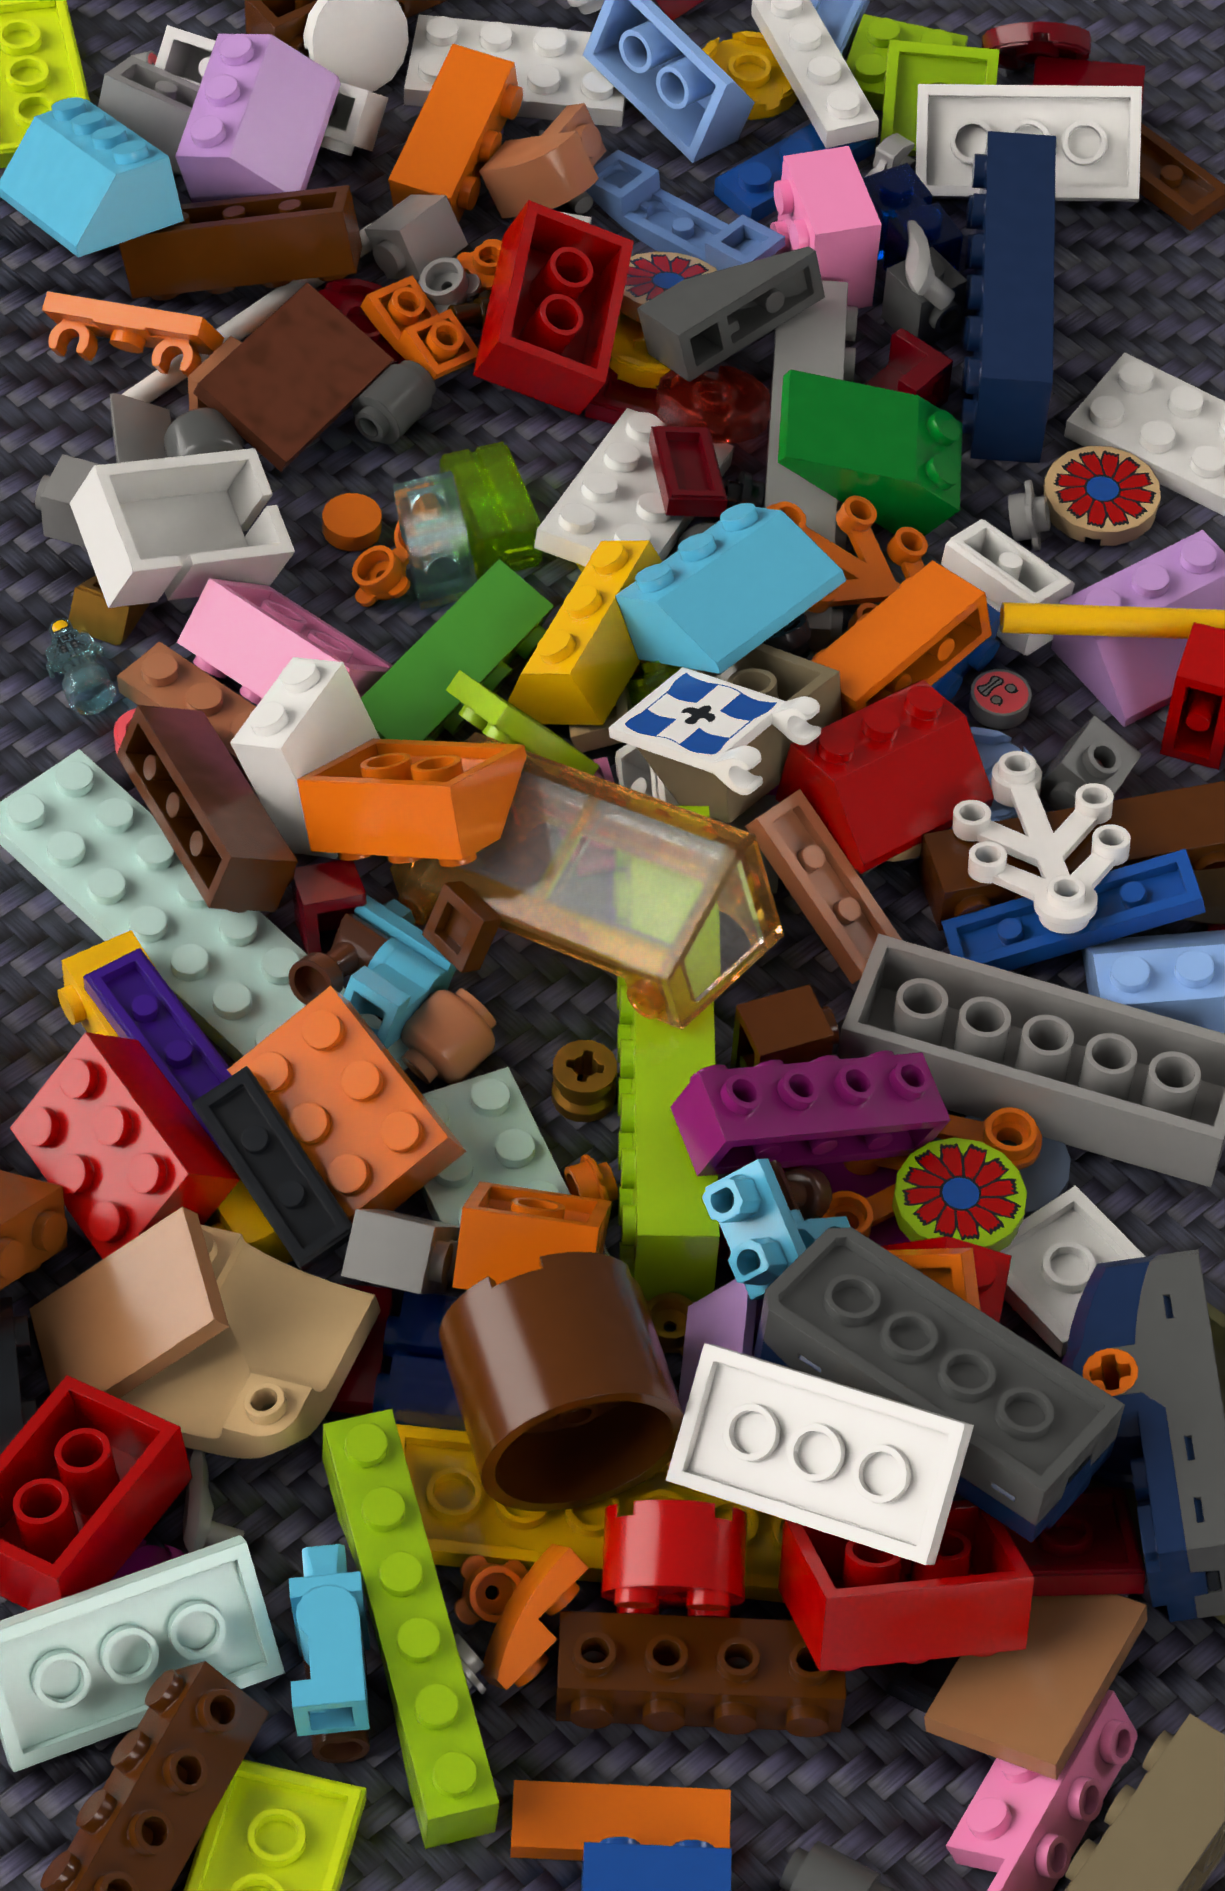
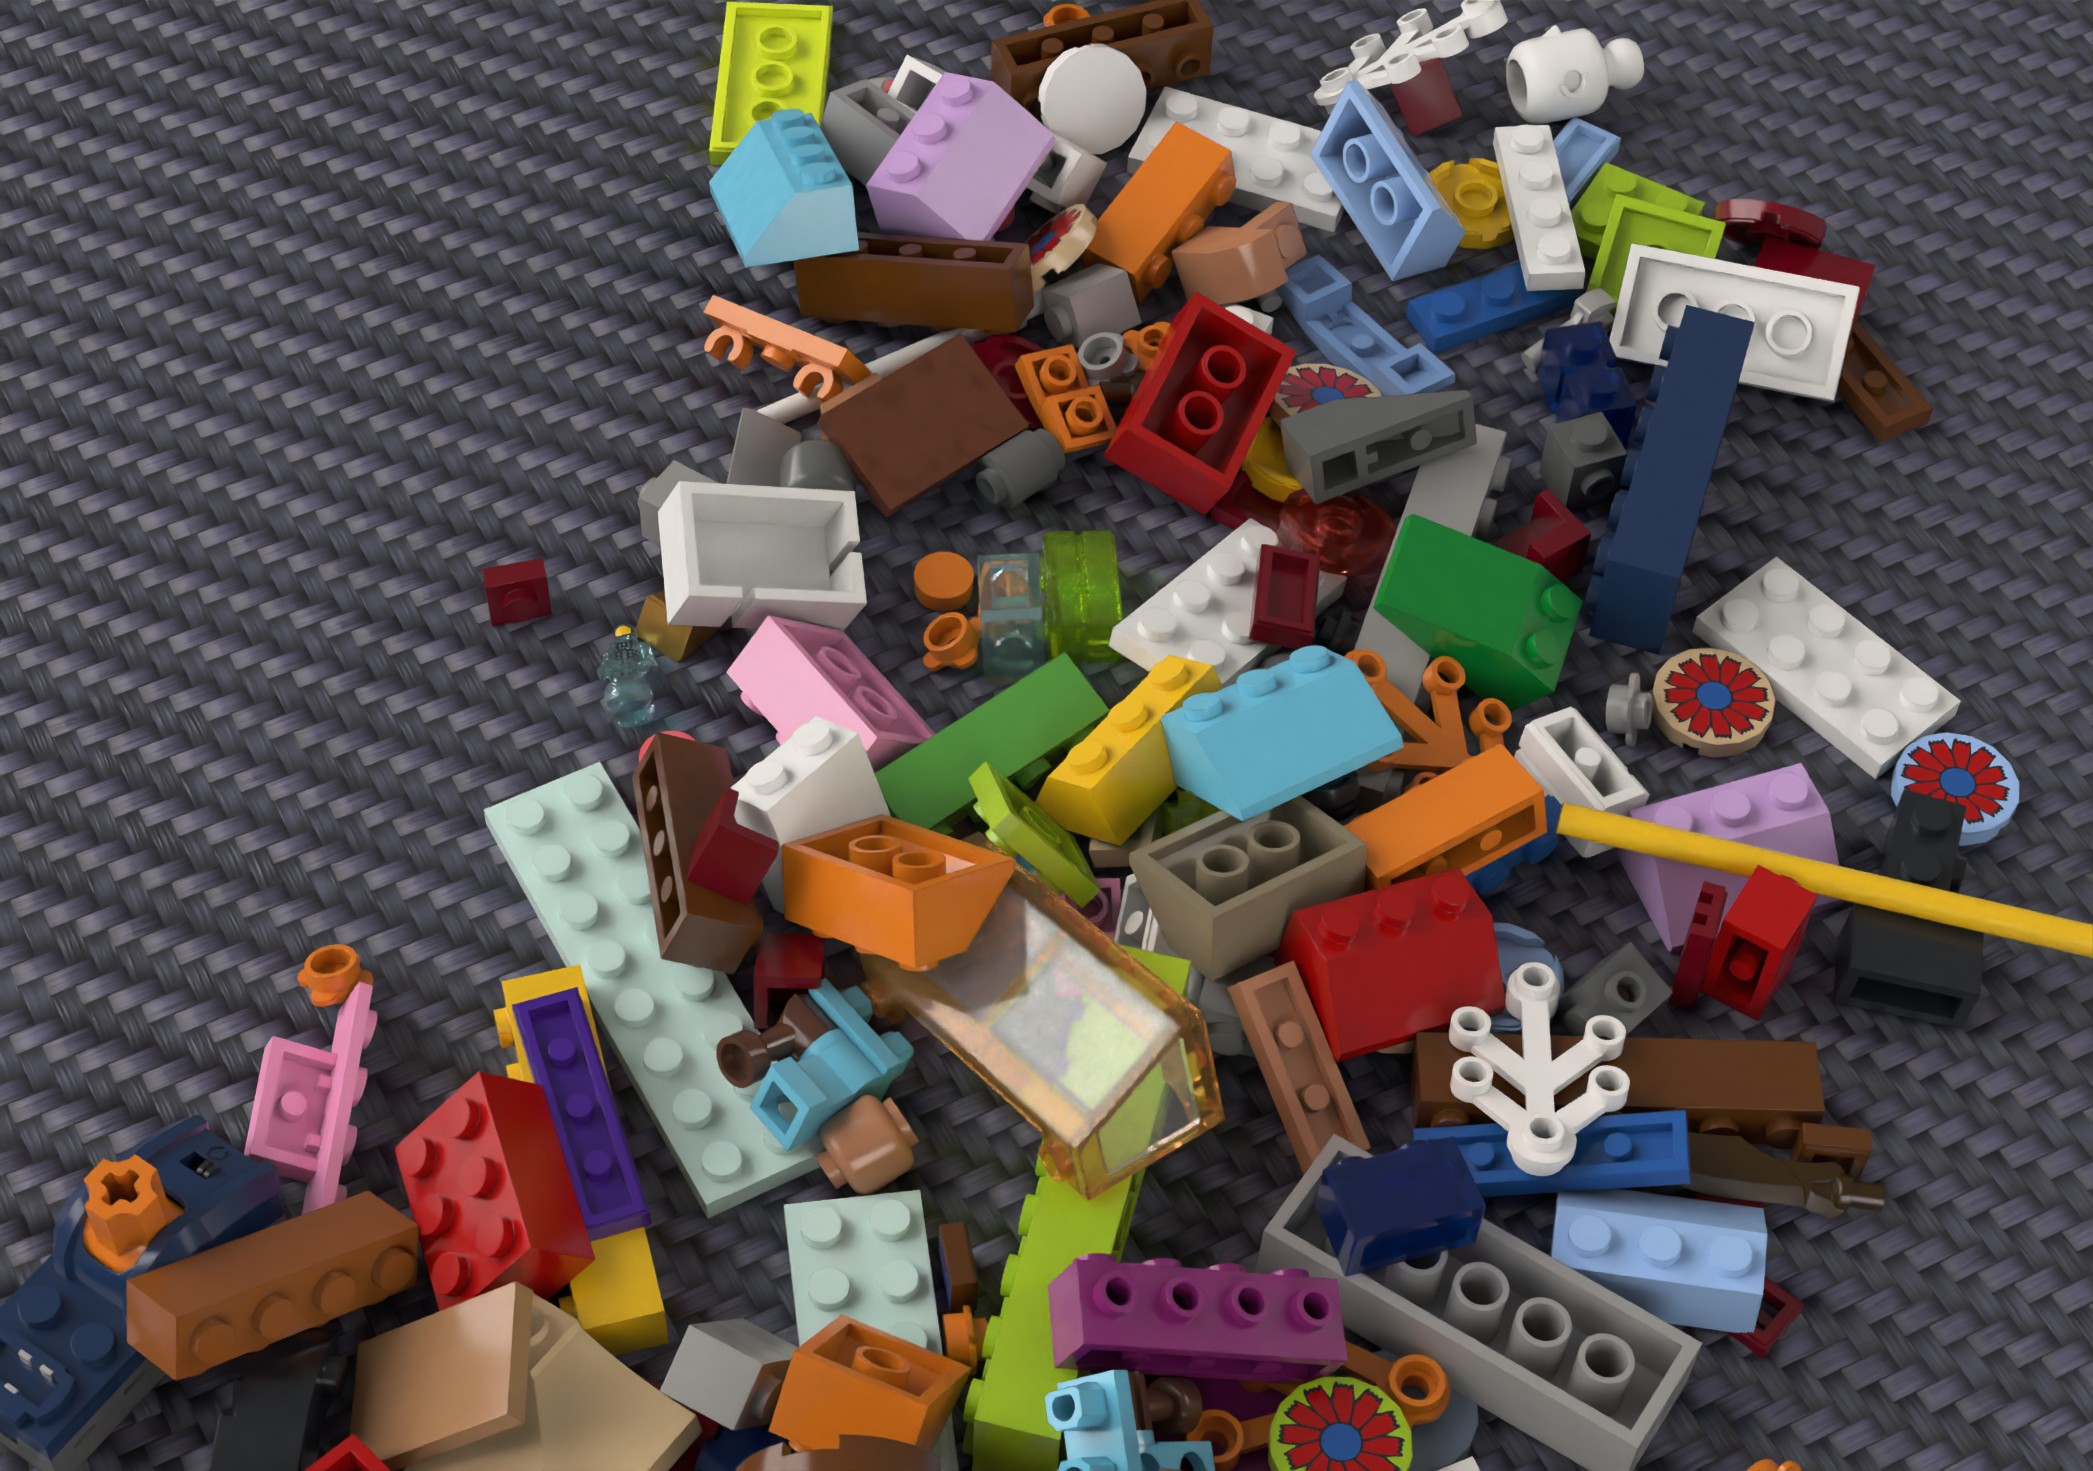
camera: 15 degrees right, 0 degrees up
nougat plate [117,641,256,782] -> none
black tile [191,1066,353,1271] -> none
orange brick [227,986,466,1223] -> none
reddish brown tile [422,880,502,973] -> none
pearl gold wheel [552,1040,617,1122] -> none
white flag [609,667,821,795] -> none
reddish brown brick [730,984,839,1069] -> none
bright pink brick [770,146,882,308] -> none
light grey bar [905,220,955,310] -> none
tile [969,669,1032,729] -> none
none -> dark red panel [687,787,779,905]
none -> reddish brown tile [939,1221,978,1316]
none -> tan tile [1024,204,1098,293]
none -> clear blue brick [1315,1136,1486,1277]
none -> dark red tile [1667,881,1728,1011]

